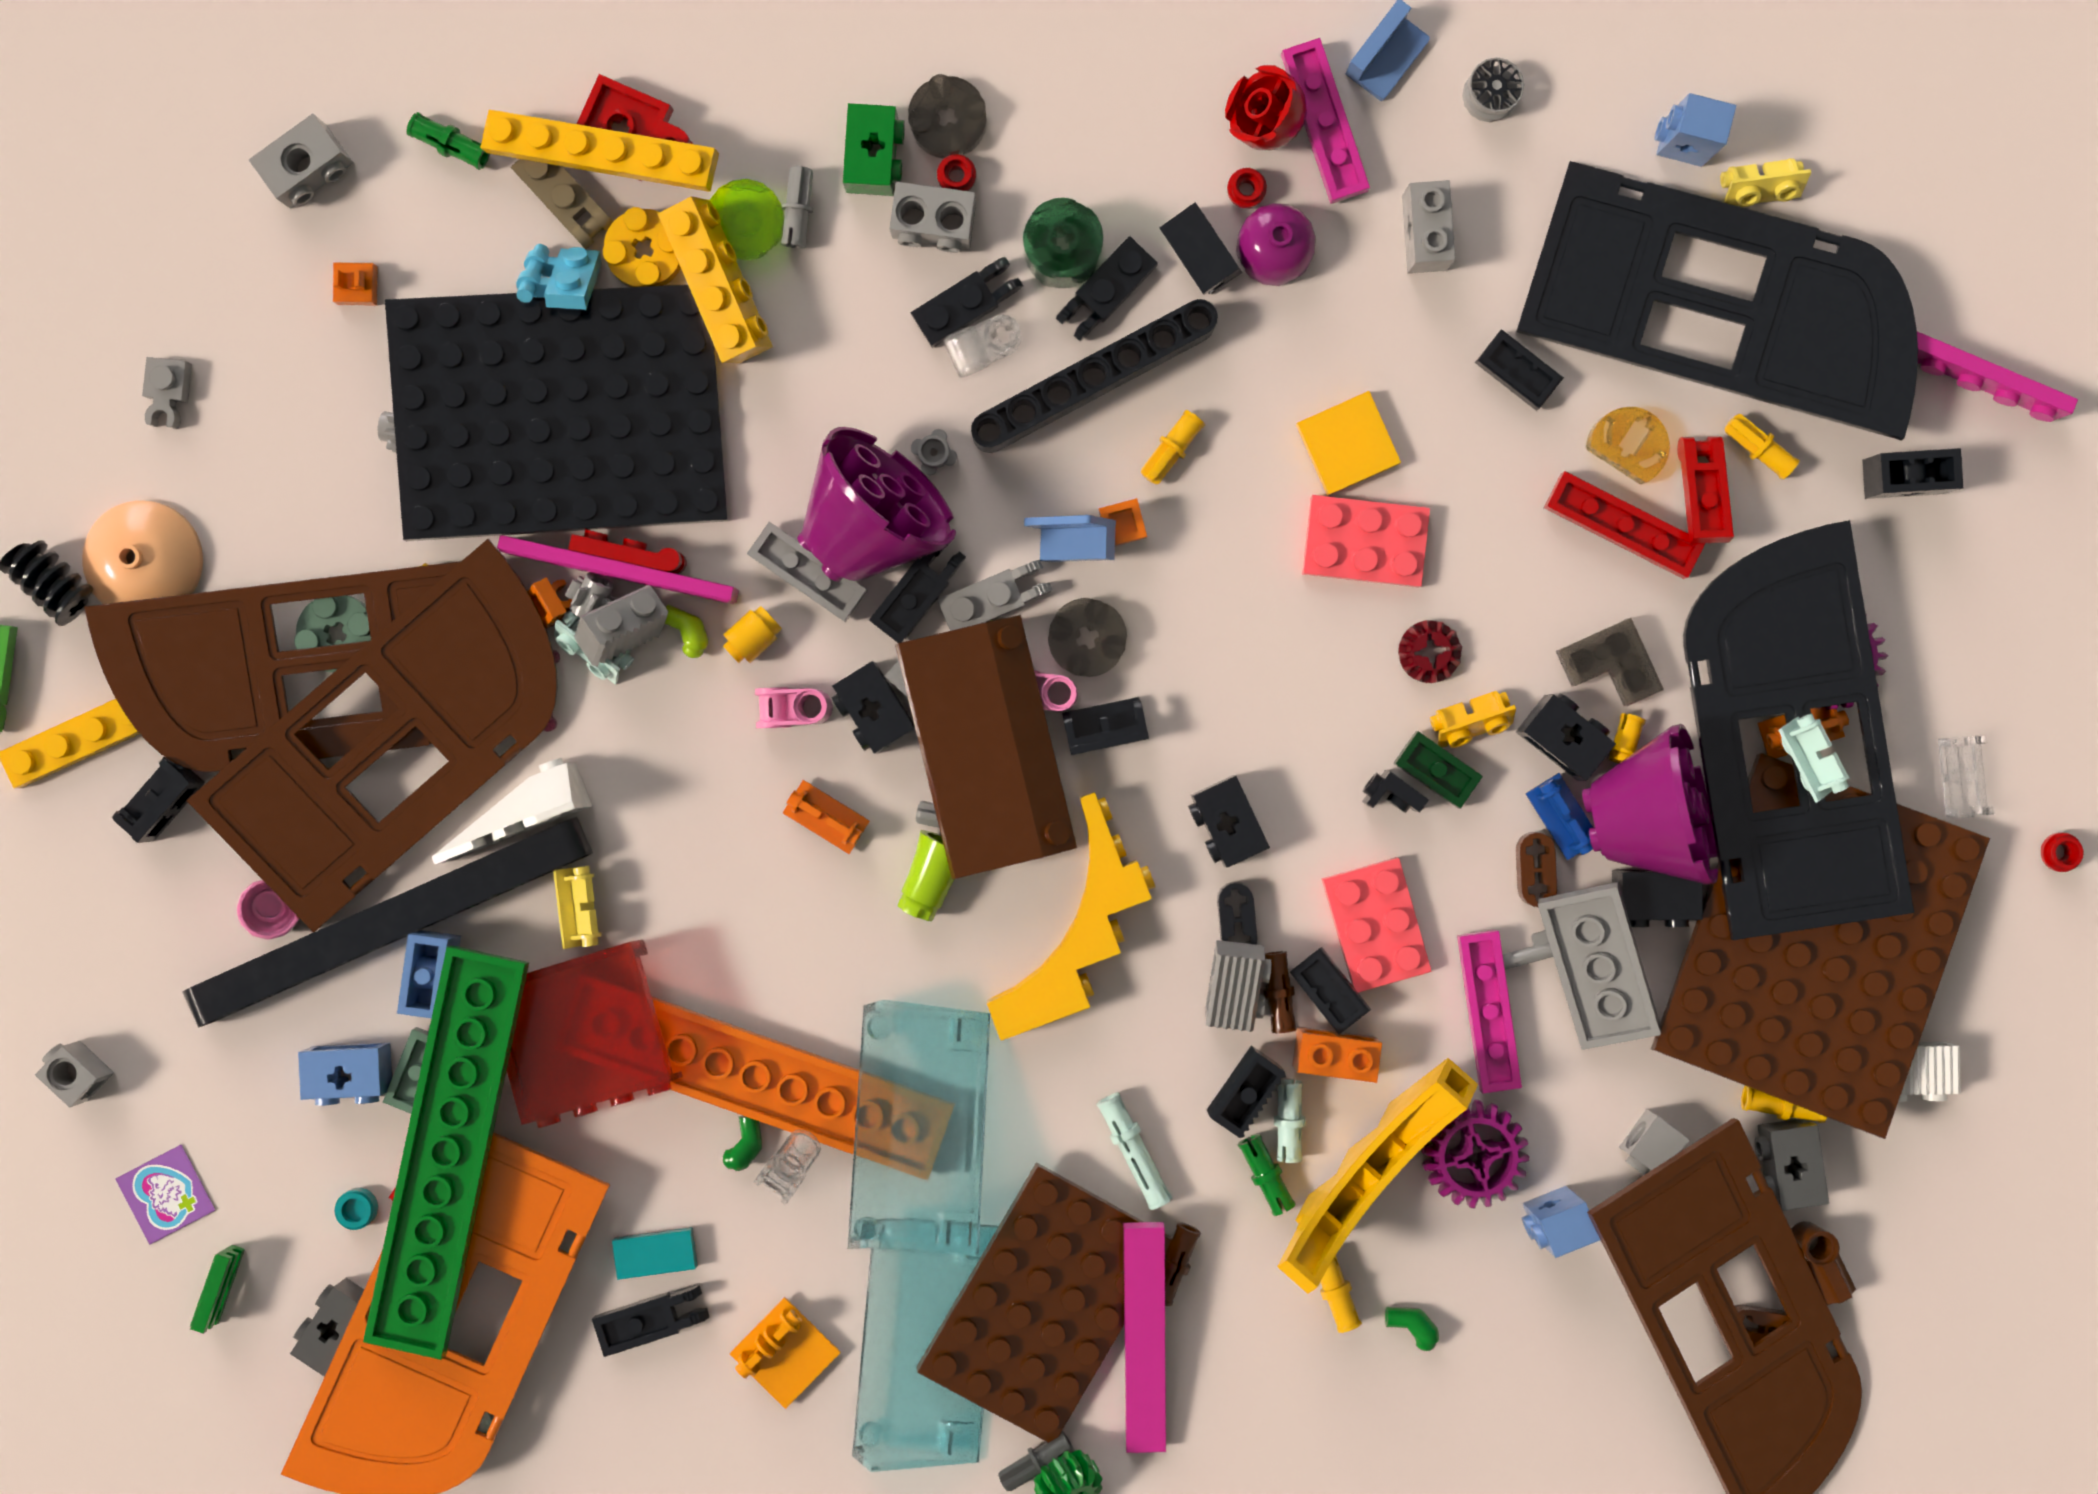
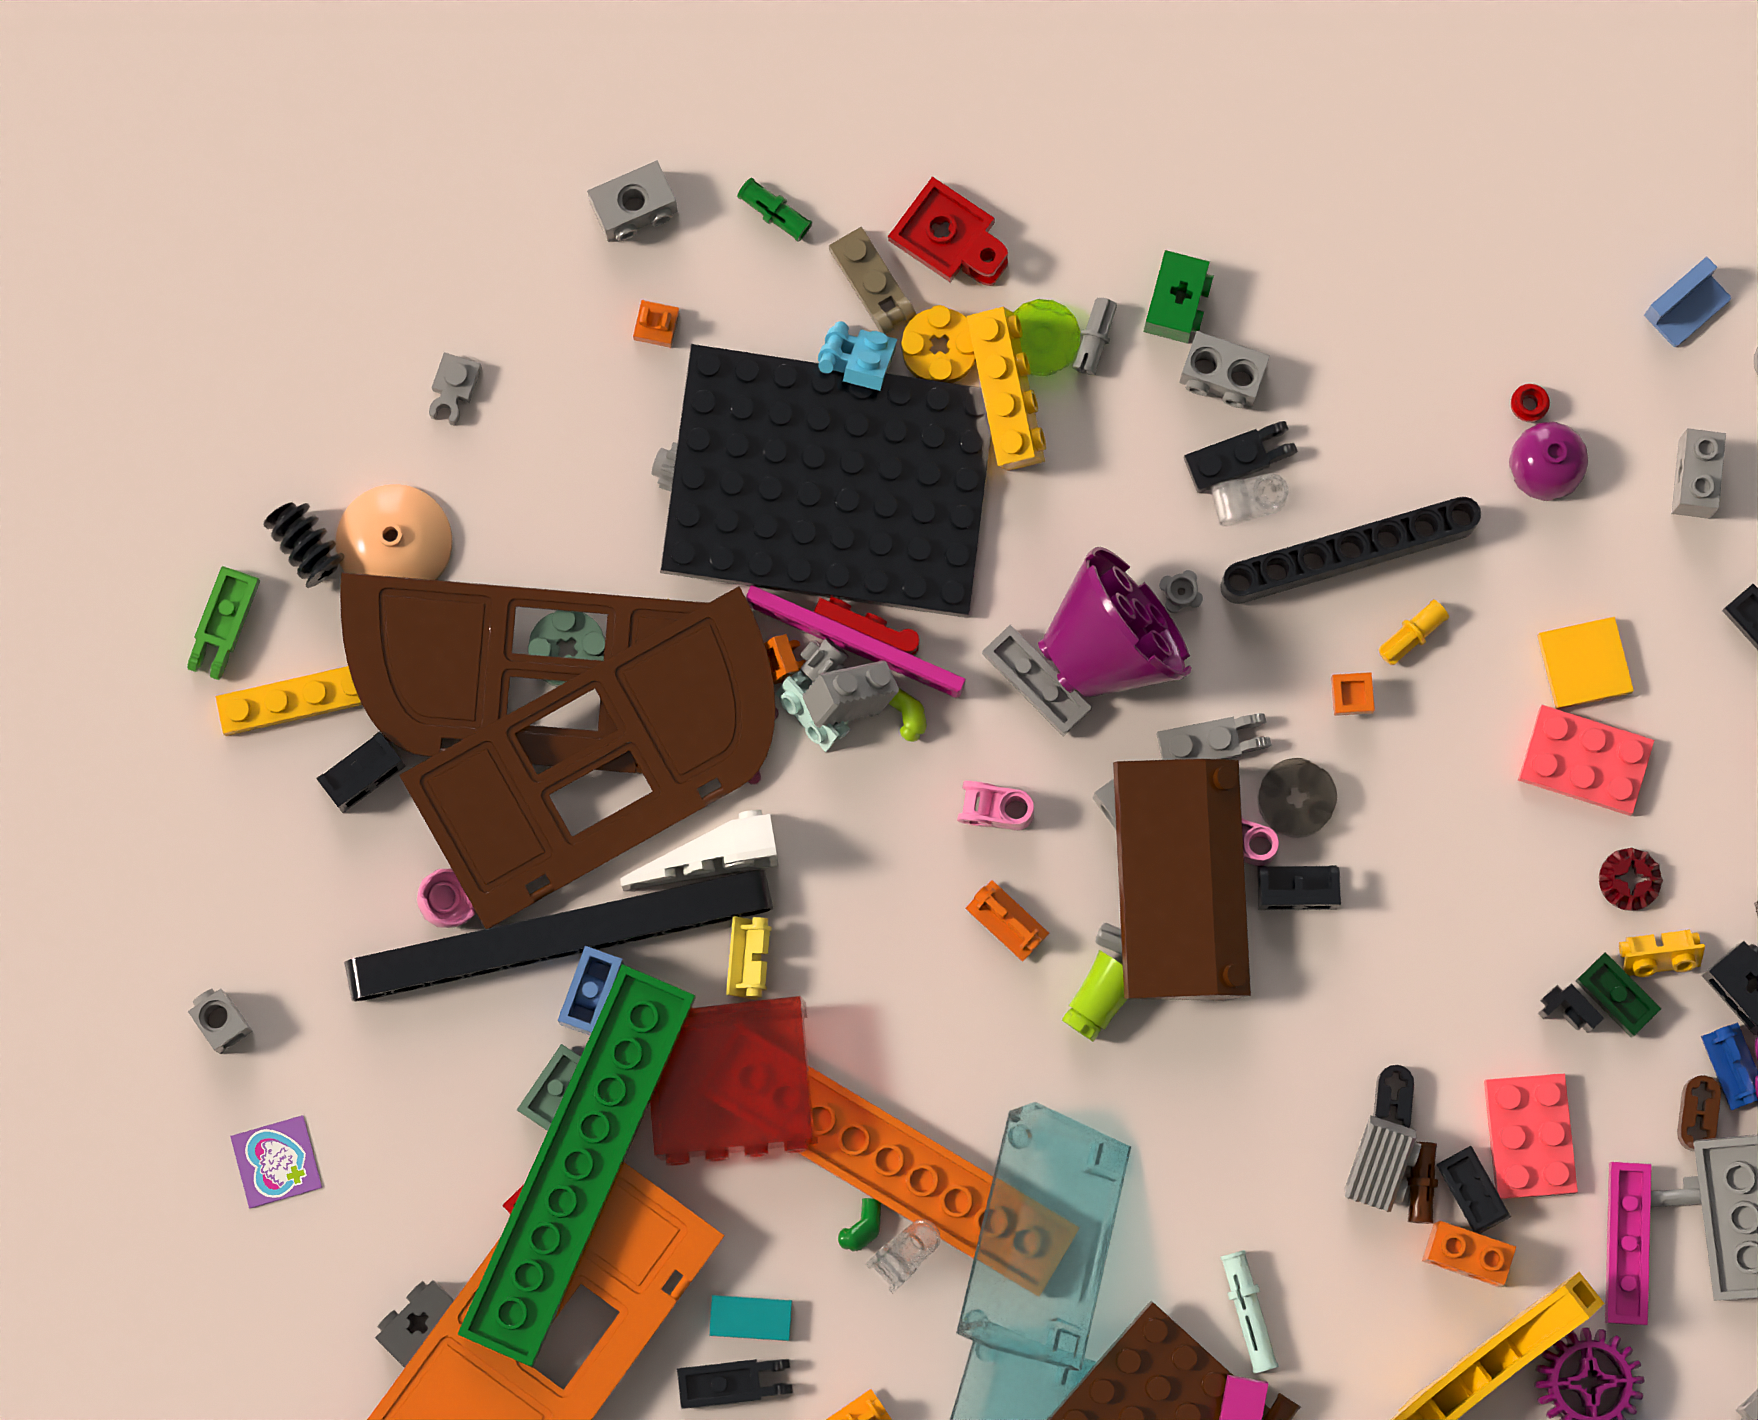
camera: 10 degrees right, 10 degrees down
green tile [190,1245,245,1334] -> none
medium blue brick [298,1043,392,1106] -> none
teal tile [334,1188,378,1230] -> none
yellow plate [480,109,719,192] -> none
yellow brick [723,606,782,663] -> none
black brick [831,661,916,754] -> none
black hinge [869,548,966,643] -> none
clear smoke plate [908,74,987,158] -> none
red plate [937,154,976,191] -> none
yellow arch [987,792,1156,1041] -> none
clear green brick [1023,198,1103,288] -> none
medium blue panel [1024,515,1116,562] -> none
black hinge [1056,236,1158,341] -> none
black hinge [1159,202,1243,295] -> none
black brick [1188,775,1270,868] -> none
black brick [1207,1045,1286,1138] -> none
red cylinder [1225,65,1307,150] -> none
green pin [1238,1133,1296,1216] -> none
light aqua pin [1274,1079,1306,1163] -> none
dark pink plate [1281,38,1370,204] -> none

